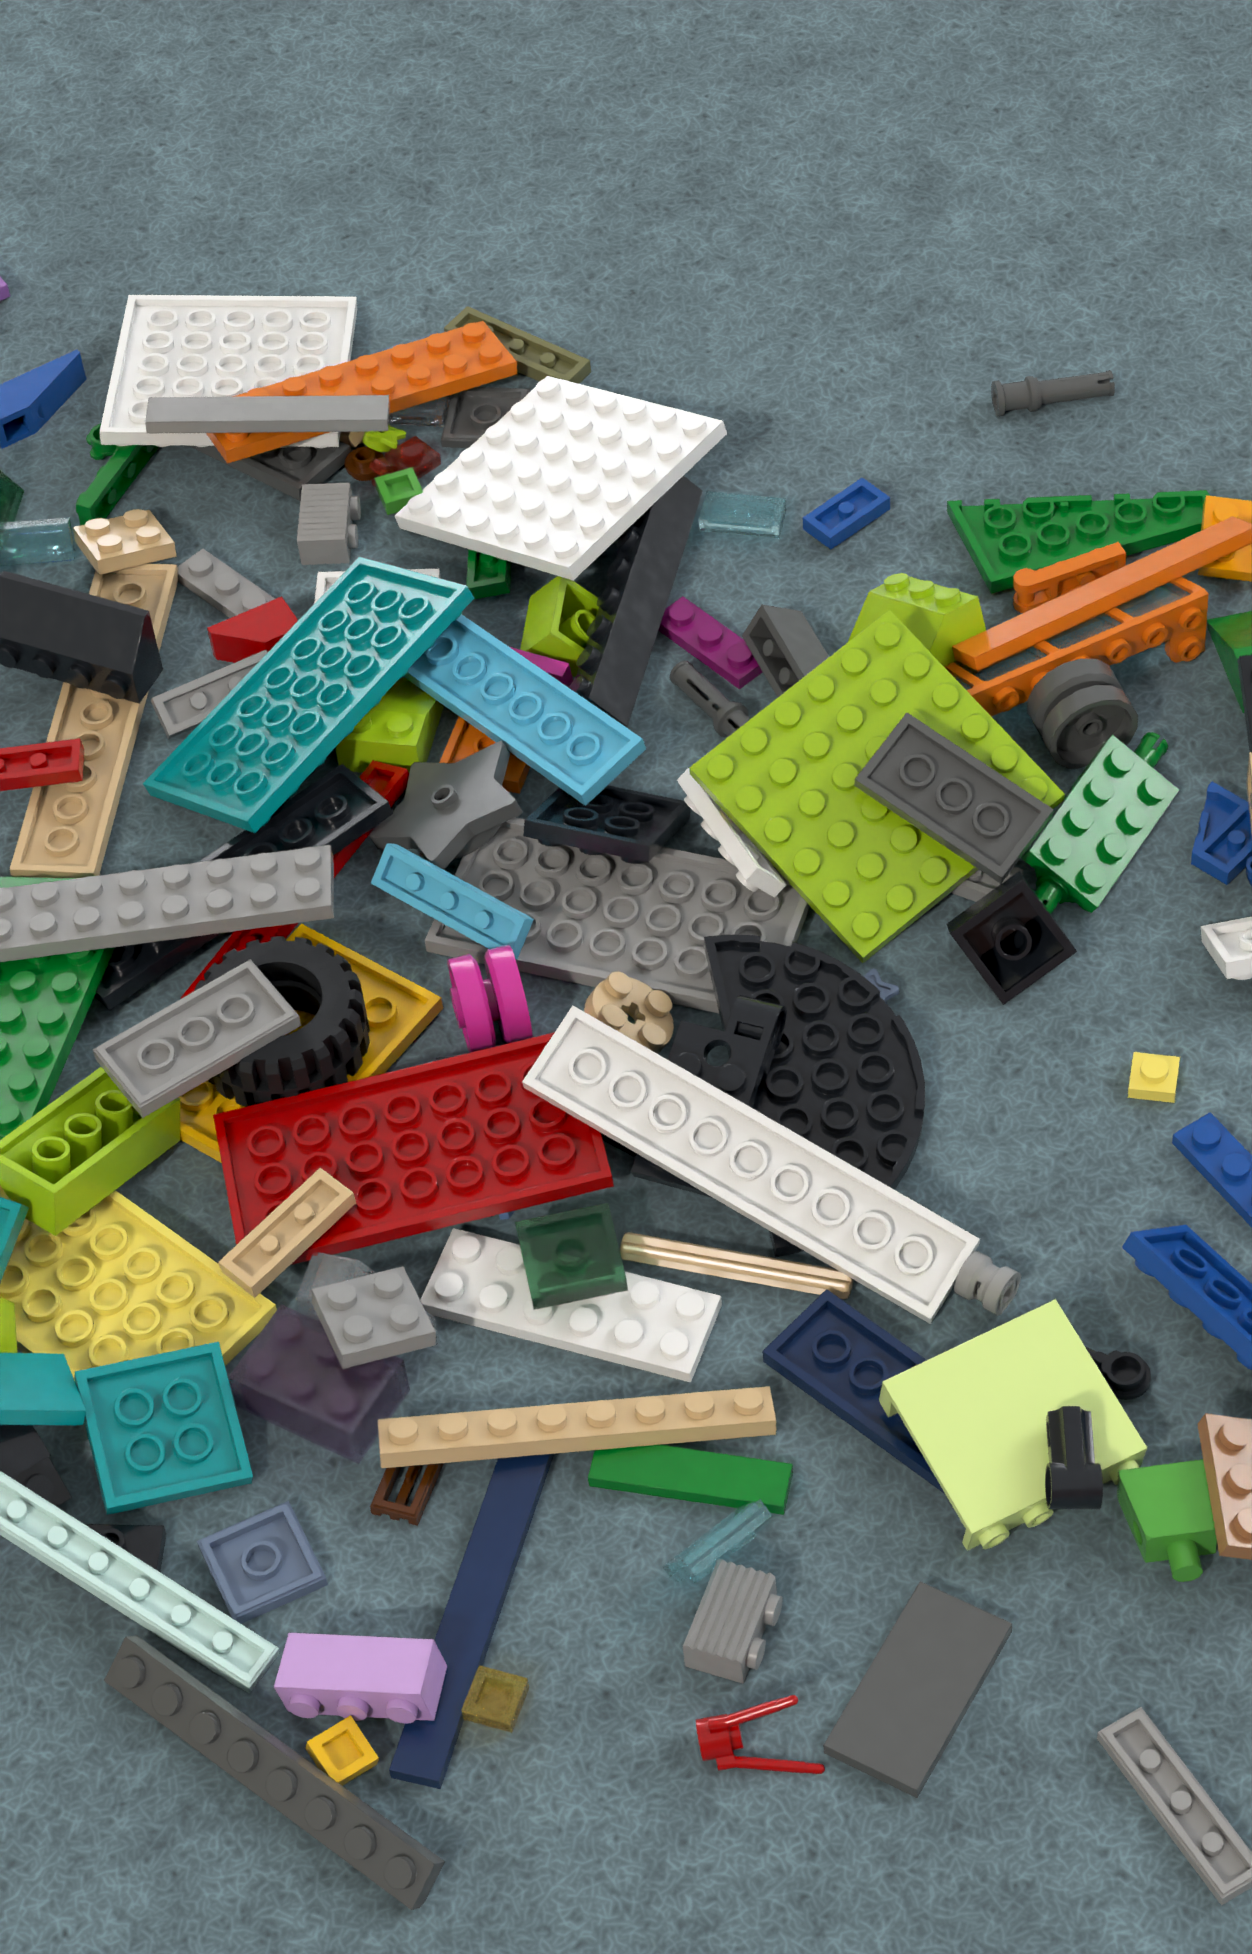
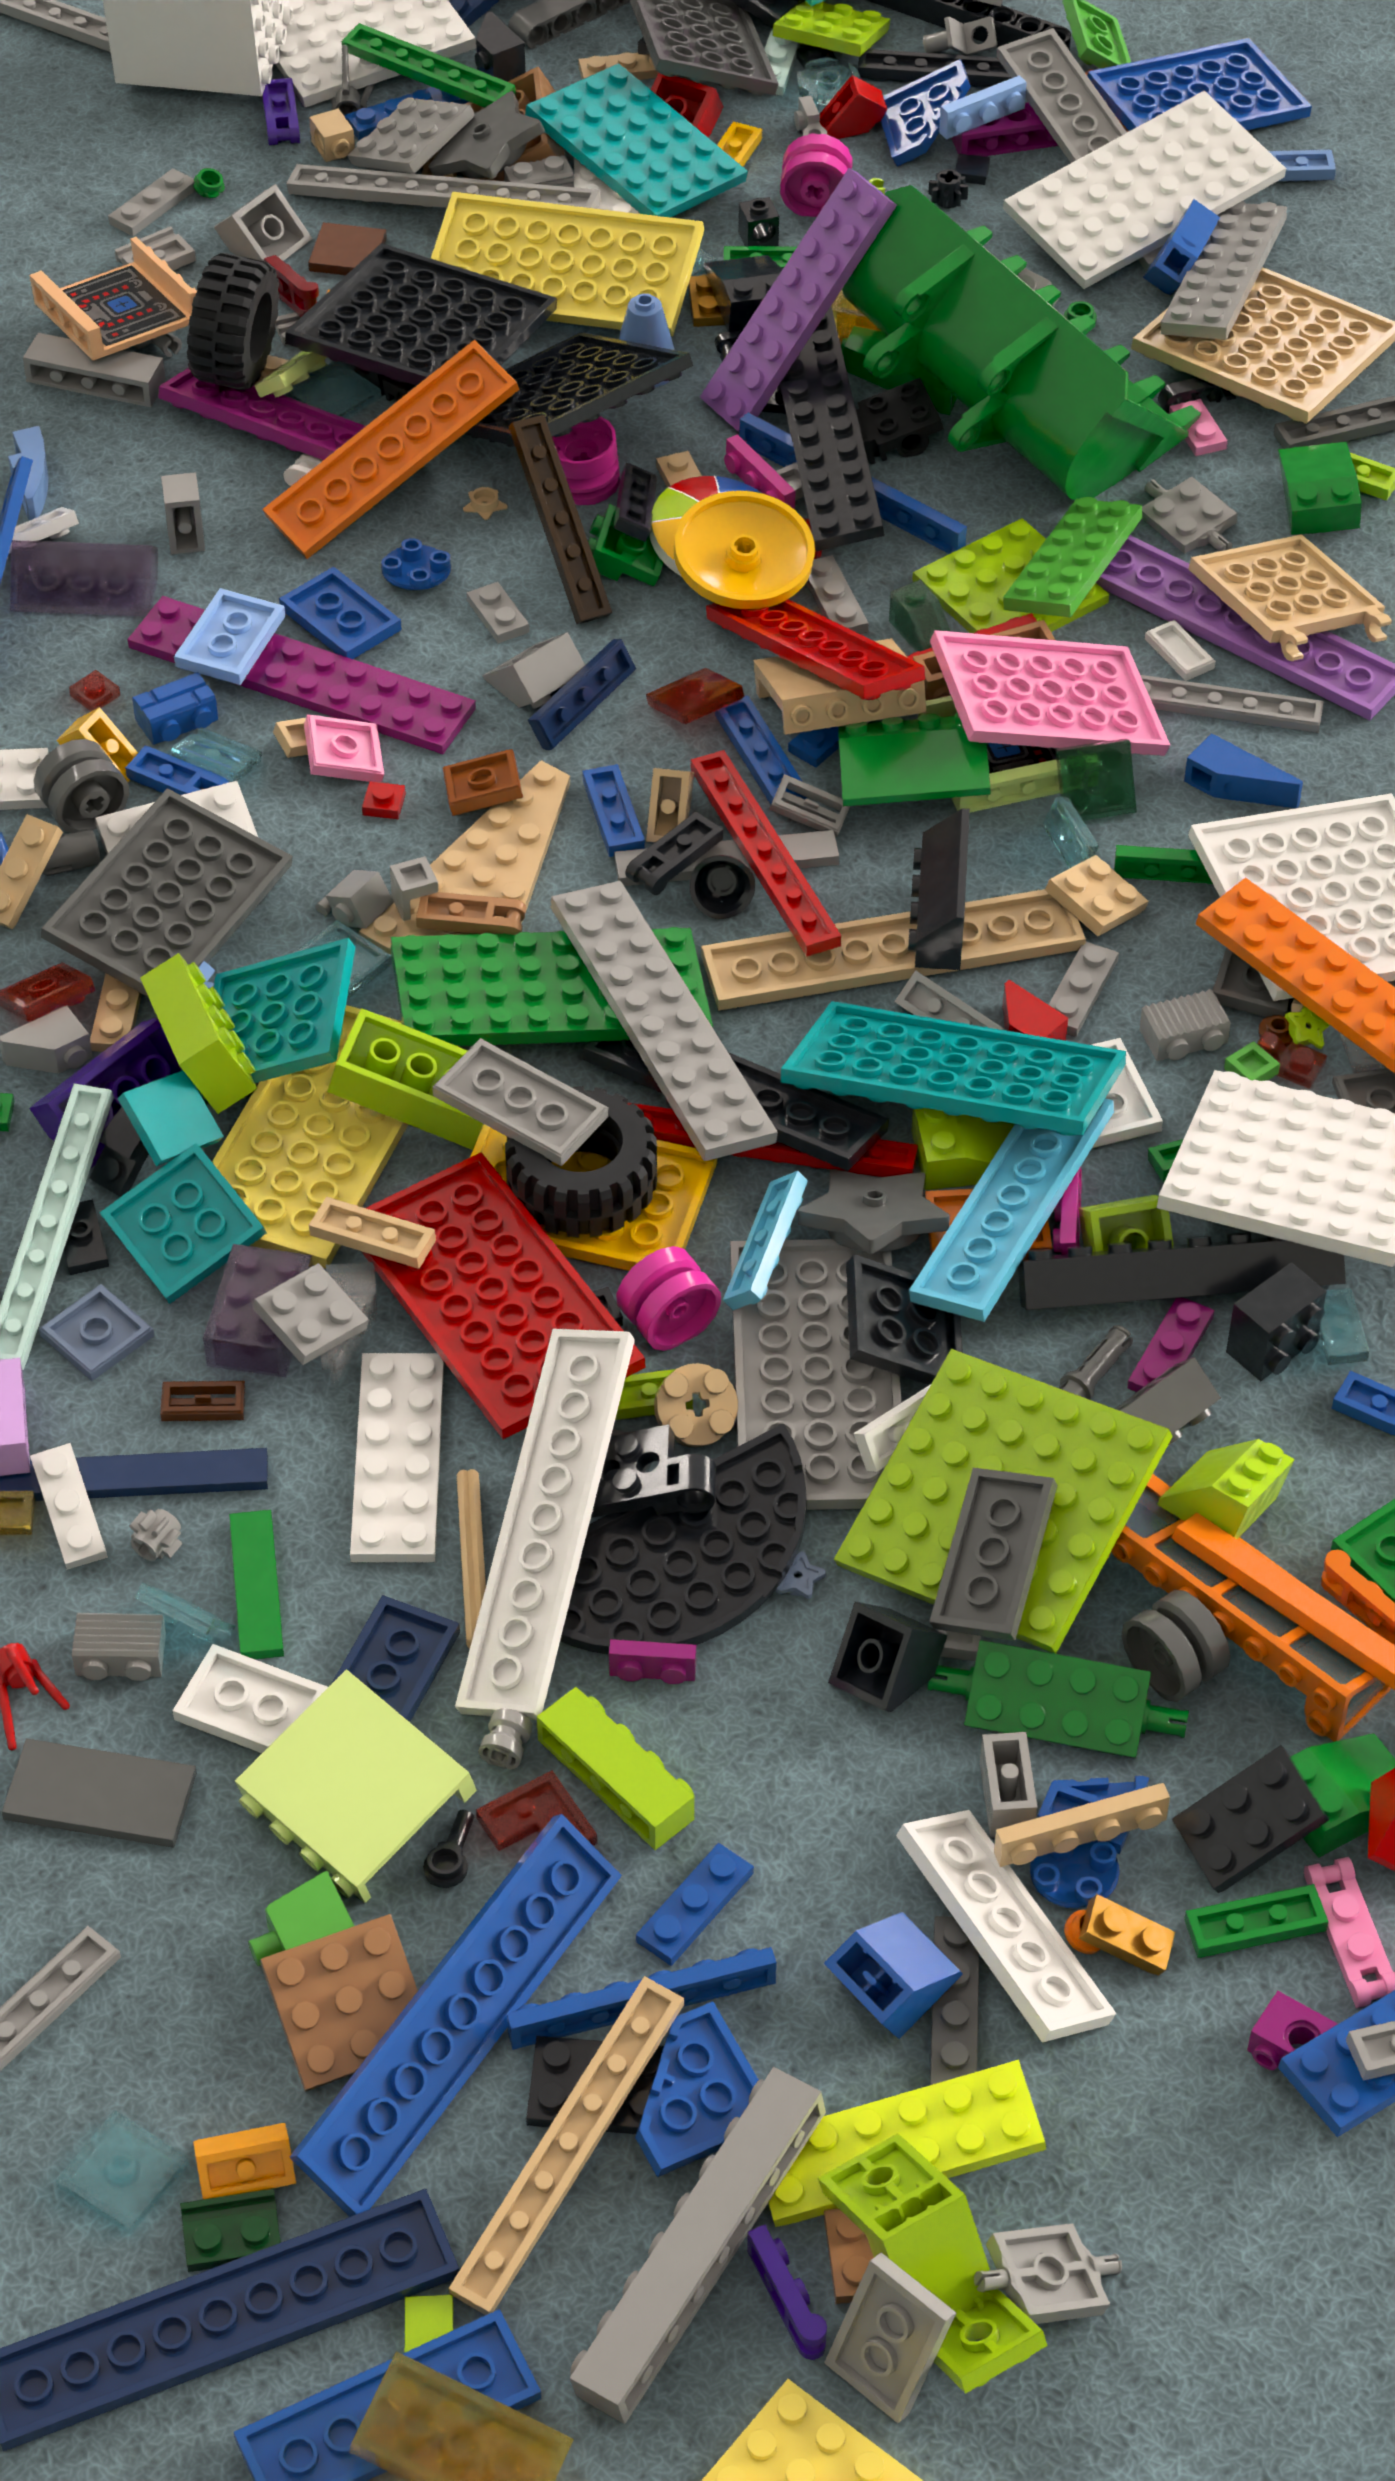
camera: 65 degrees right, 0 degrees up
light grey tile [145,395,390,434] -> none
tan plate [378,1386,776,1468] -> none
clear green plate [515,1203,628,1310] -> none
black piece [1045,1406,1103,1509] -> none
light yellow plate [1128,1052,1180,1103] -> none
none -> white plate [30,1443,108,1569]
none -> light grey gear [129,1509,183,1561]
none -> white plate [173,1644,328,1753]
none -> clear red plate [476,1770,598,1851]
none -> lime brick [537,1687,695,1851]
none -> magenta plate [609,1639,696,1684]
none -> light grey brick [980,1732,1037,1838]
none -> black brick [1226,1262,1327,1382]

